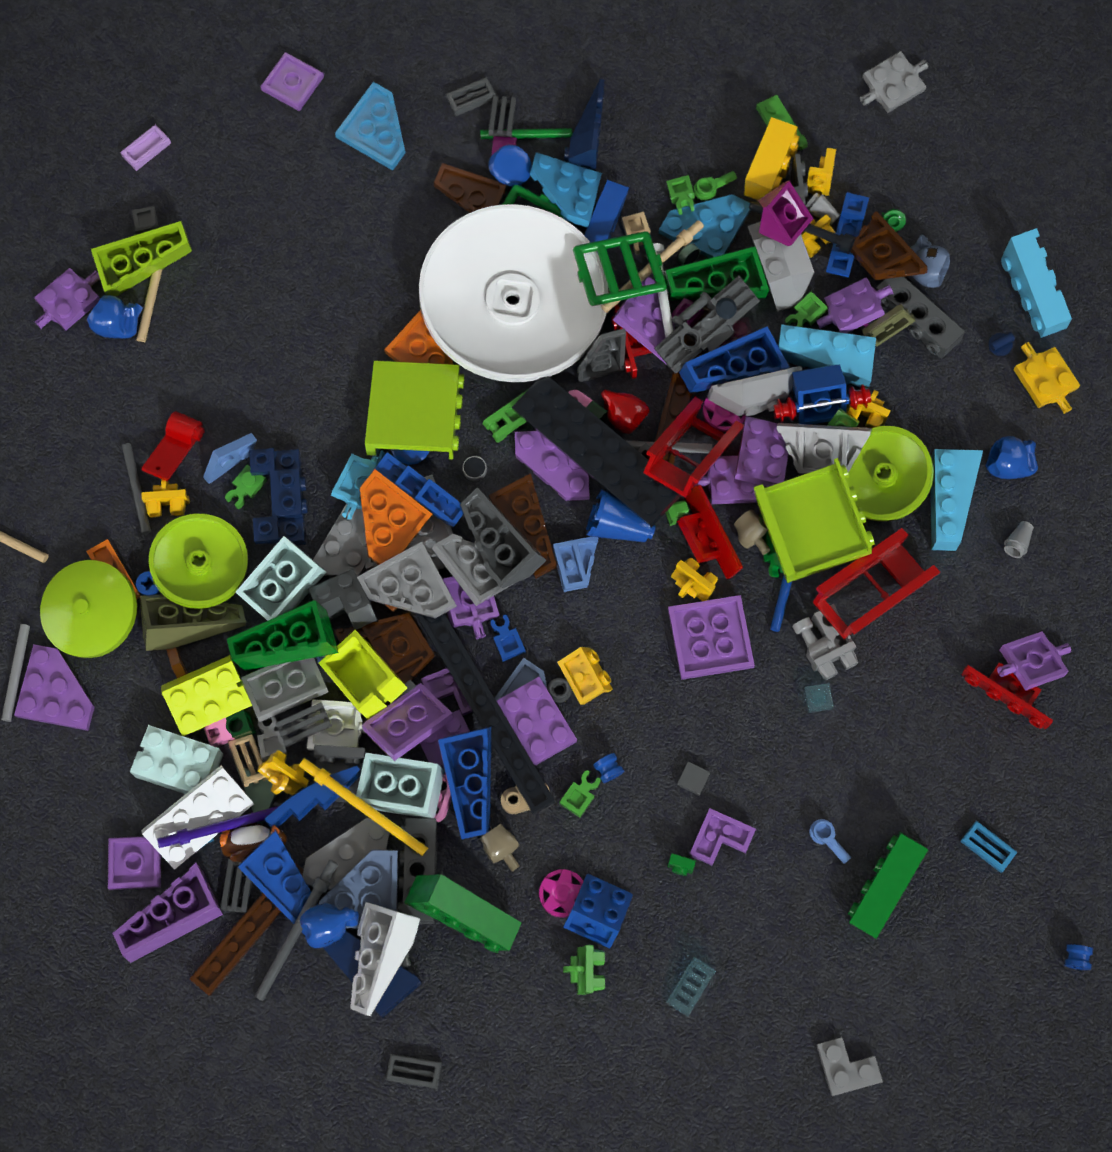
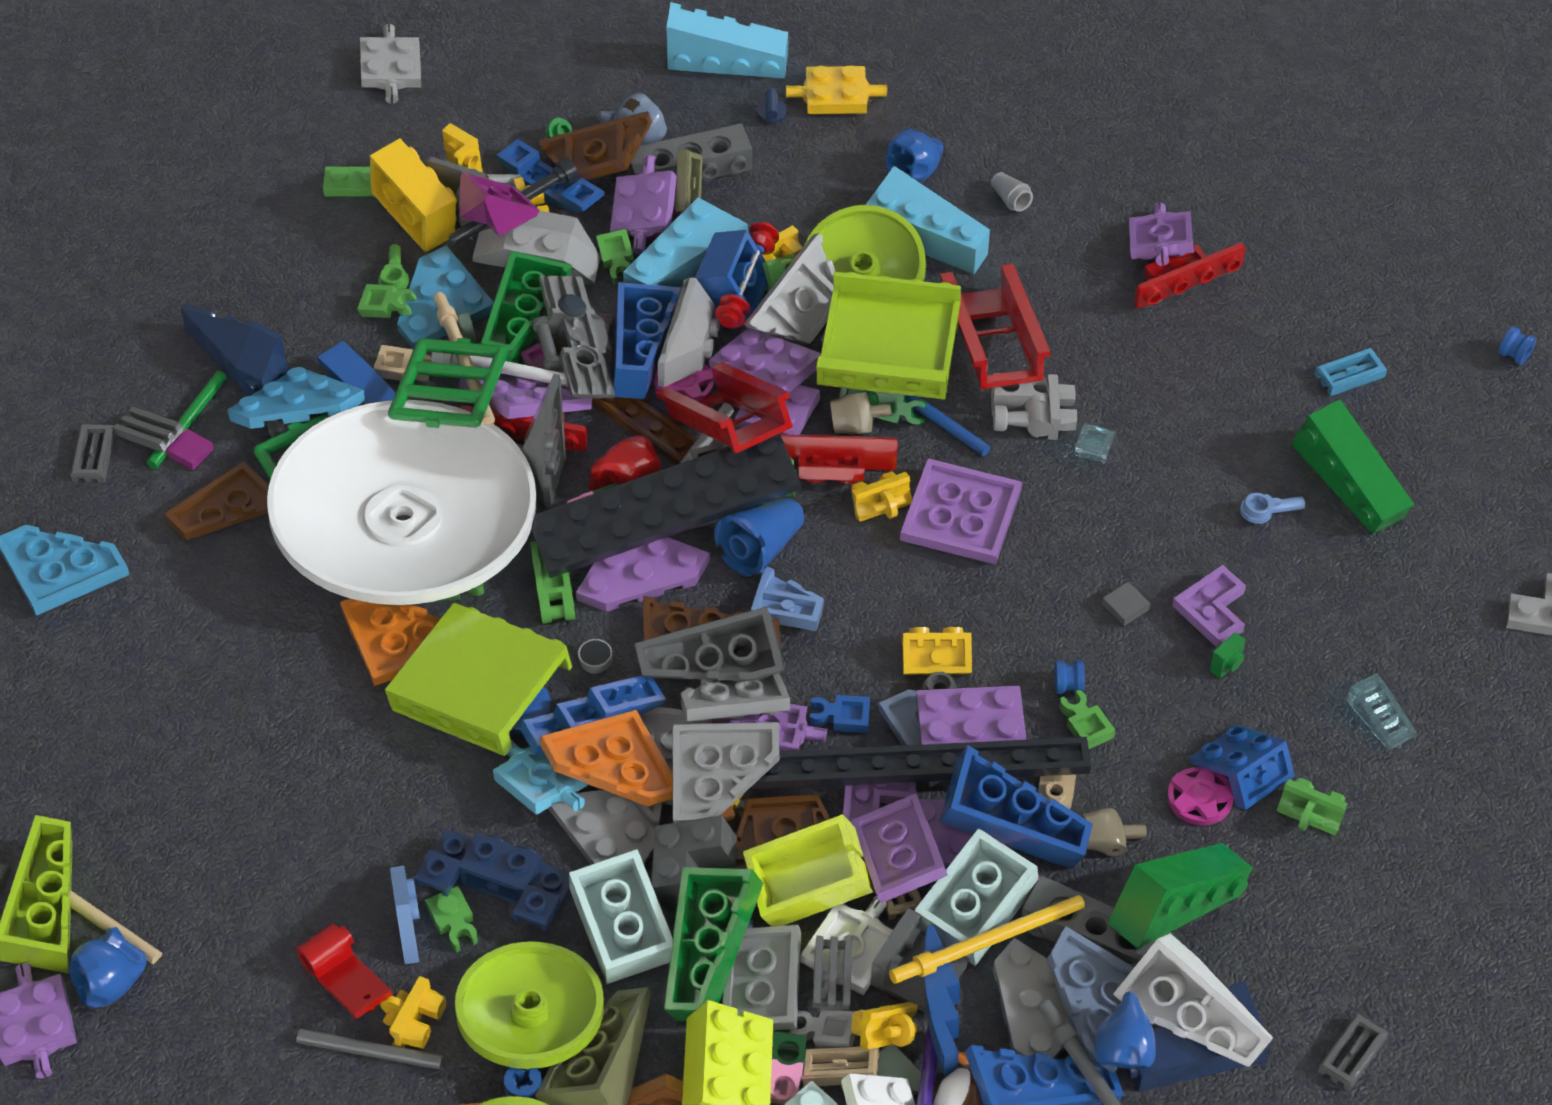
camera: 65 degrees left, 20 degrees down
blue piece [488,145,532,186] -> none

